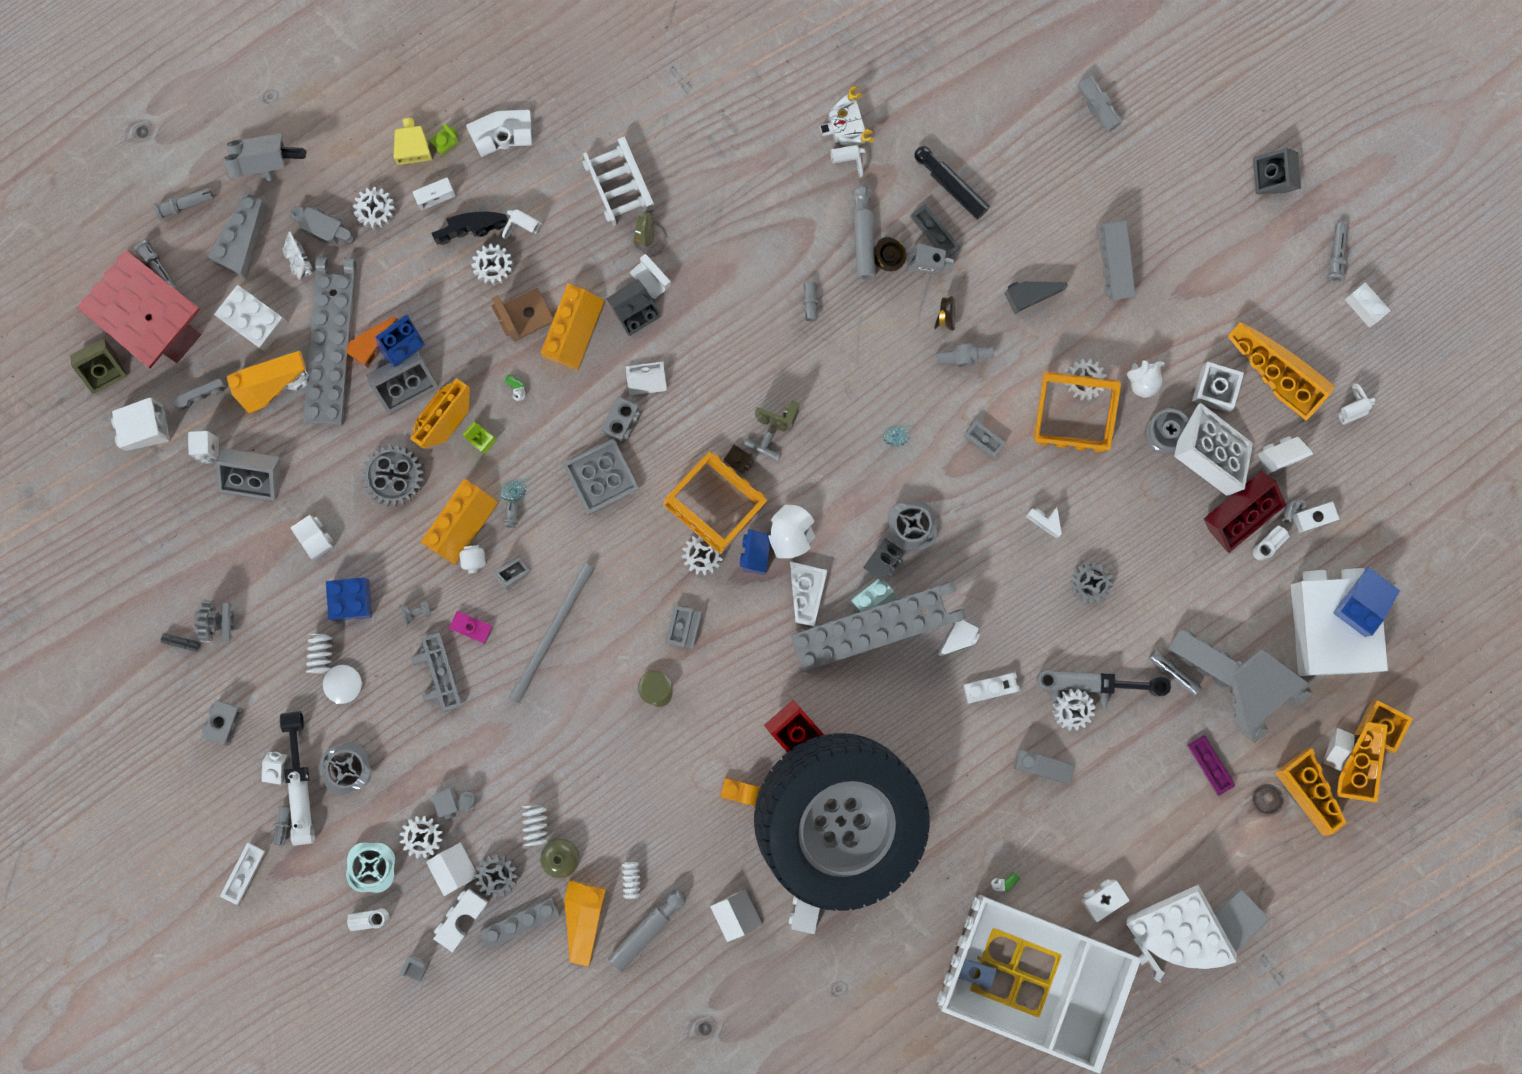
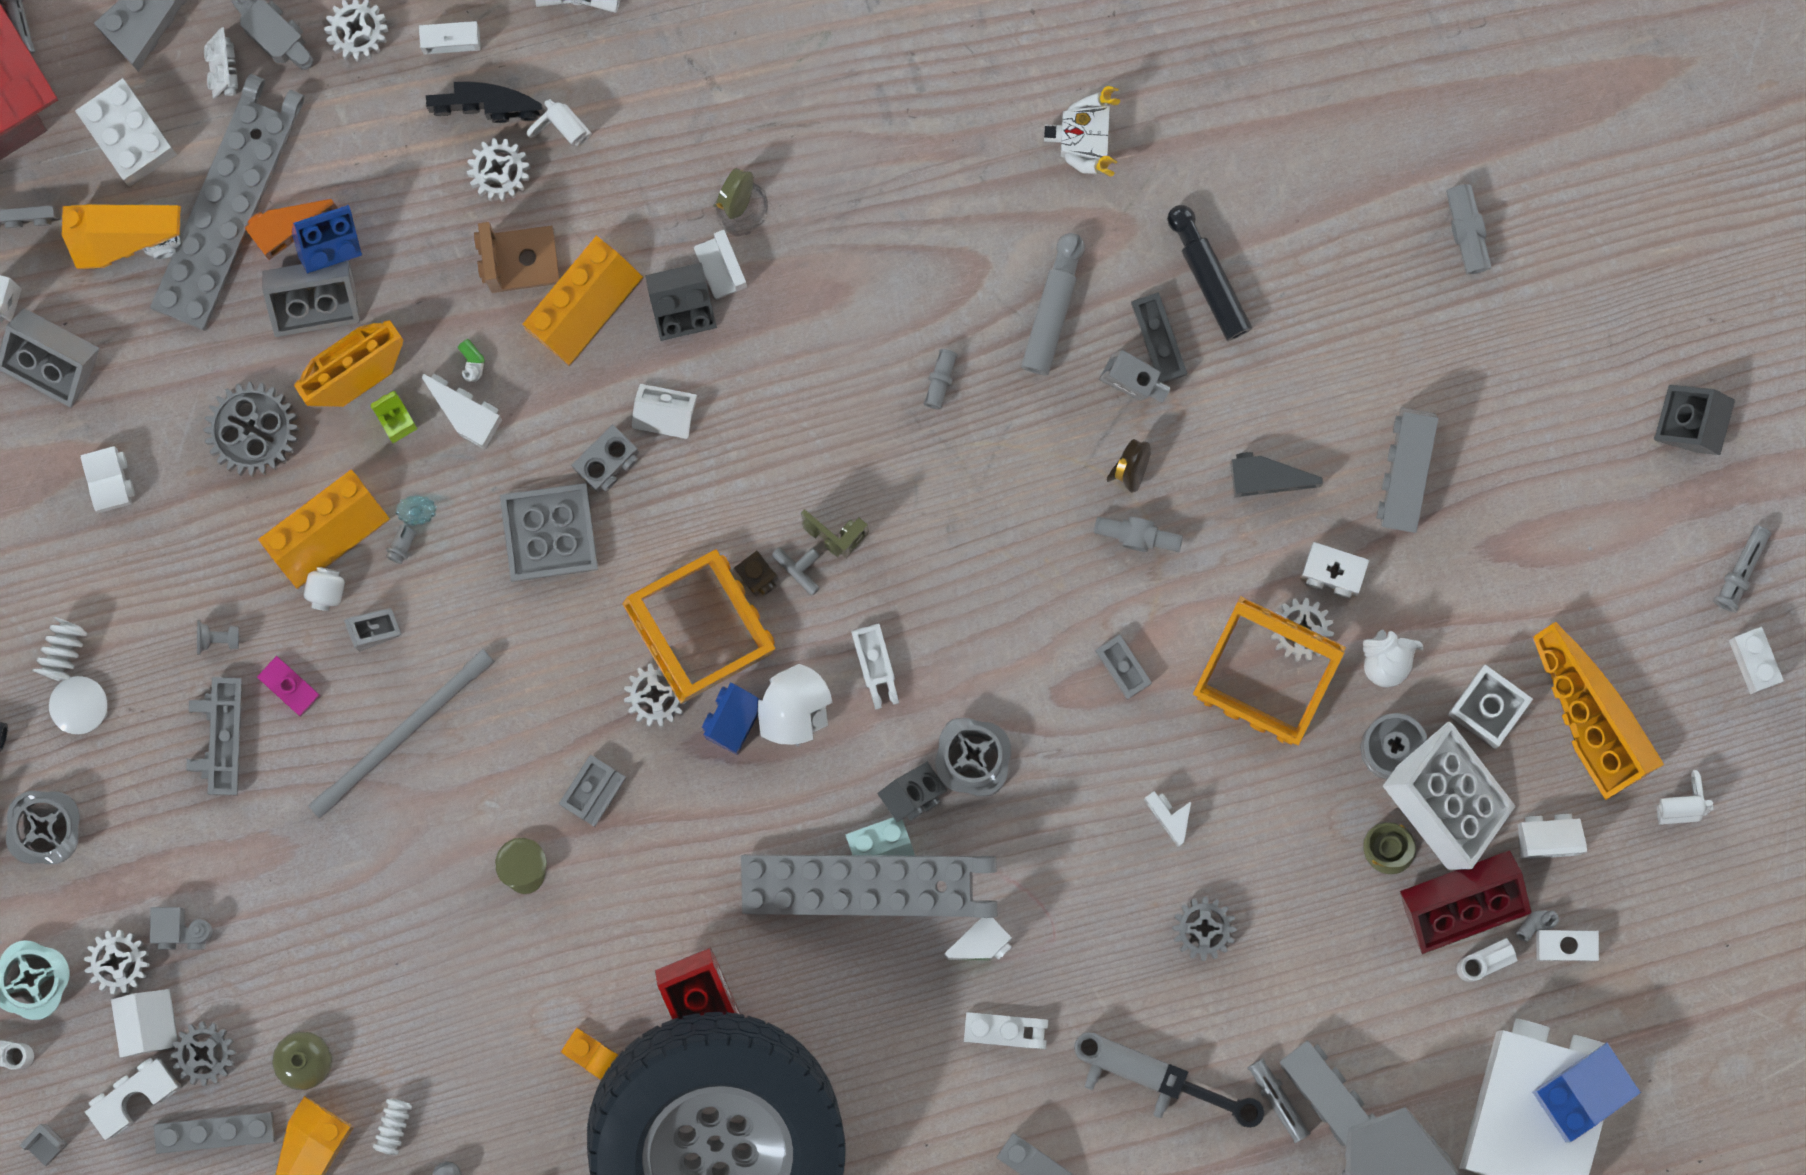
camera: 25 degrees right, 0 degrees up
blue brick [326,577,372,621] -> none
white piece [522,805,548,846] -> none
white fence [582,137,655,226] -> none
white wing [790,562,828,627] -> none
white piece [830,145,866,178] -> none
dark brown piece [874,237,906,272] -> none
clear light blue piece [883,427,910,446] -> none
white gear [1052,689,1095,731] -> none
none -> white slope [422,374,502,450]
none -> white hinge [851,623,899,710]
none -> white brick [1301,542,1369,599]
none -> olive piece [1363,822,1416,874]

